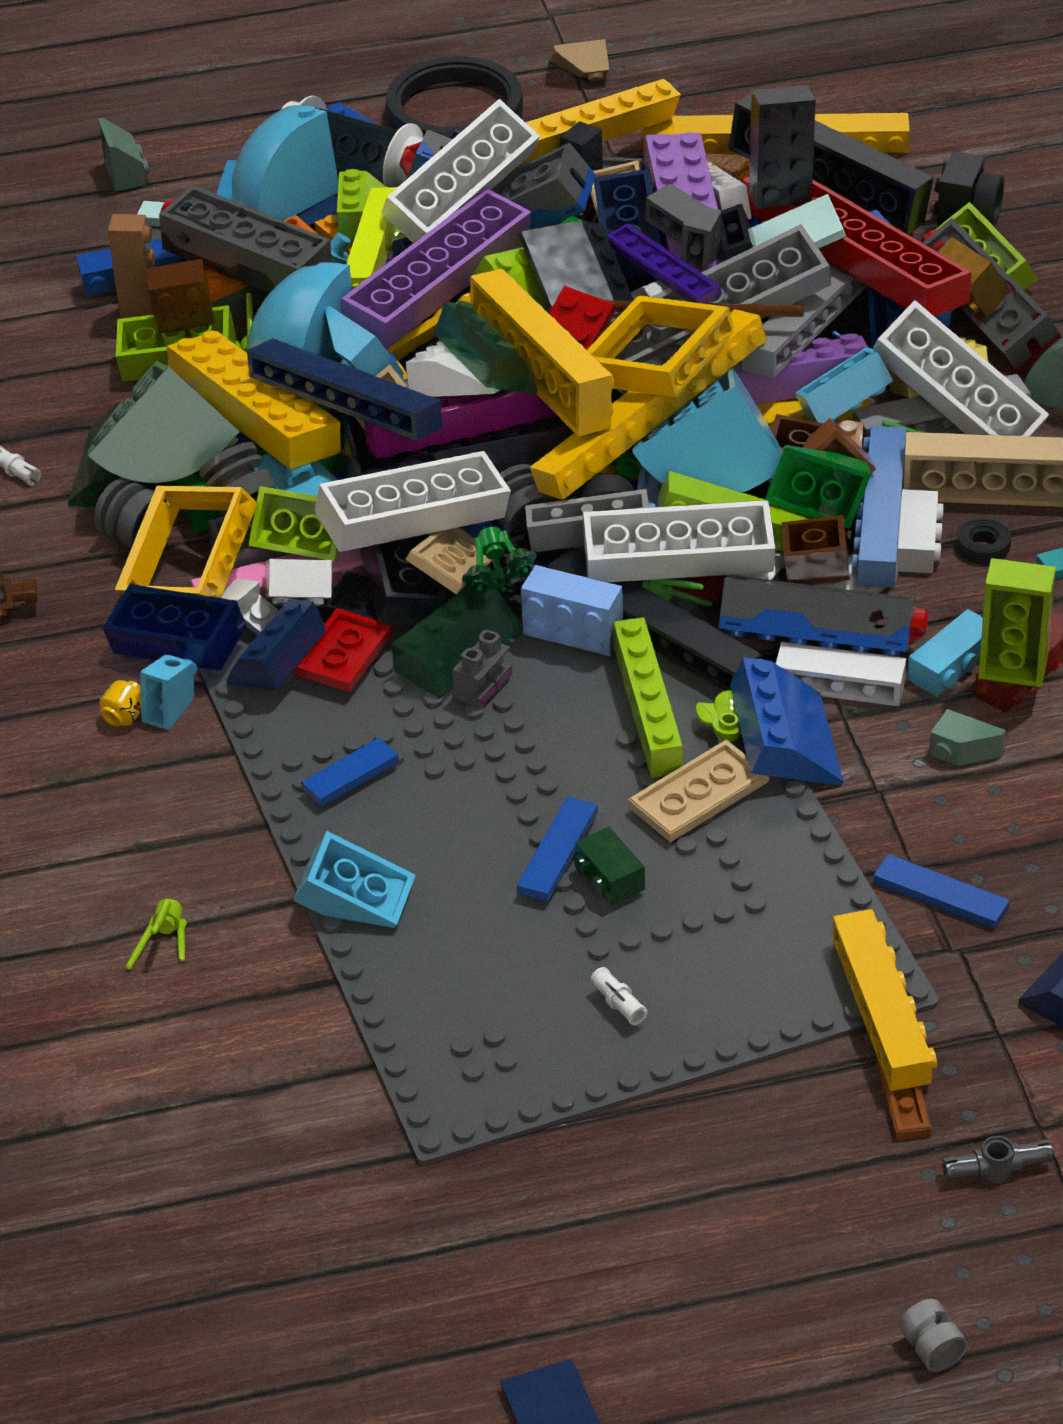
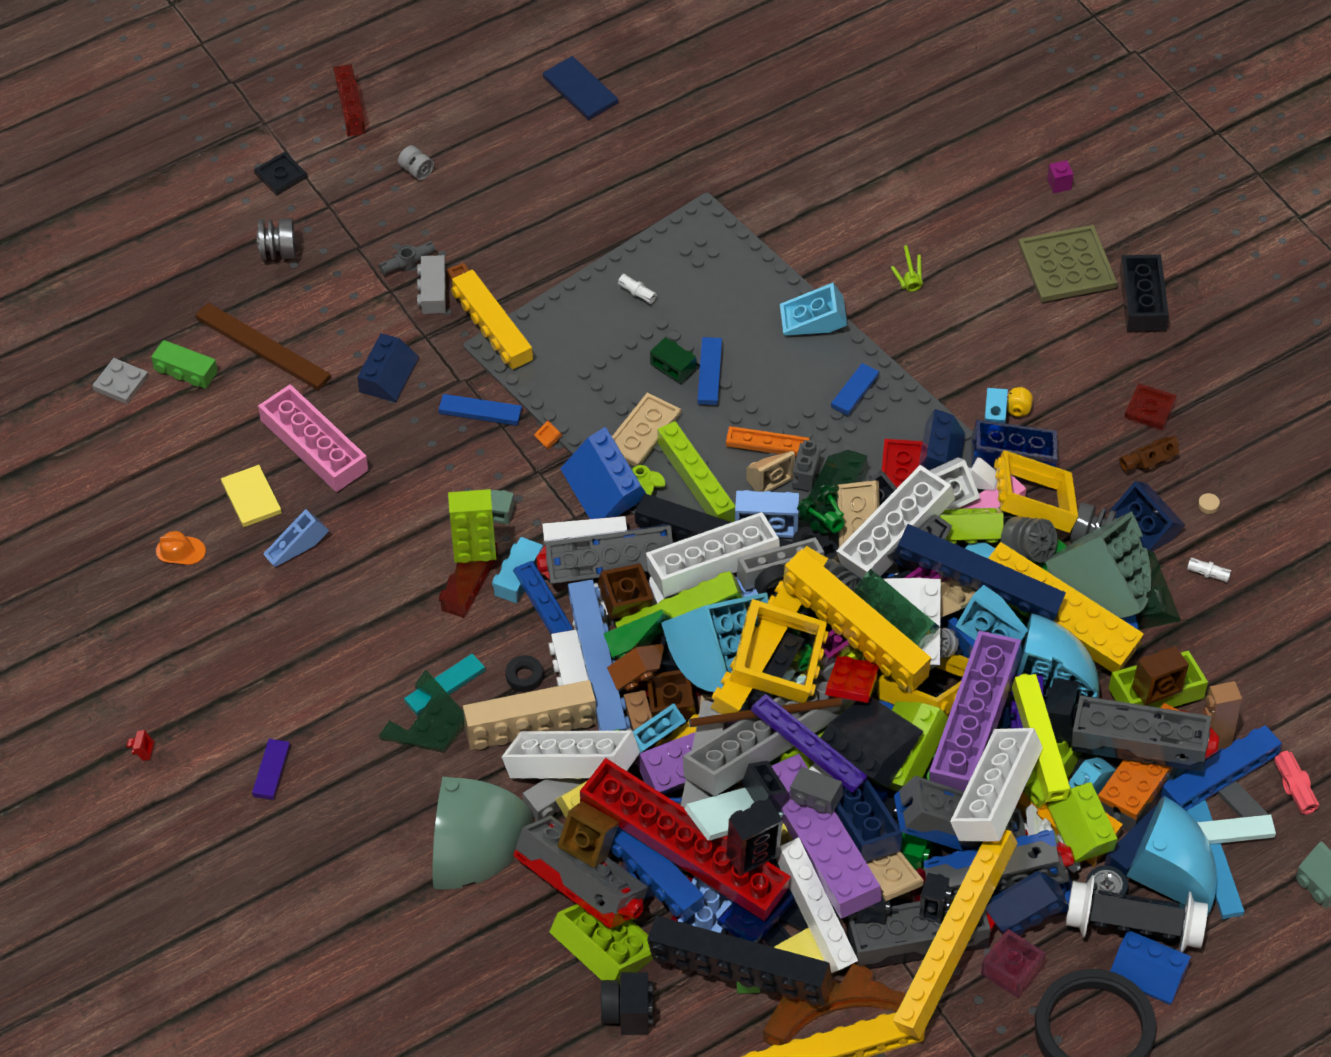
camera: 160 degrees right, 10 degrees up
dark grey brick [680,204,722,272] -> none
none -> light grey brick [417,255,446,314]
none -> blue tile [513,561,574,634]
none -> orange tile [534,420,562,449]
none -> orange tile [726,426,810,457]
none -> tan slope [746,451,795,492]
none -> dark blue slope [1109,481,1185,553]
none -> coral piece [1274,750,1319,815]

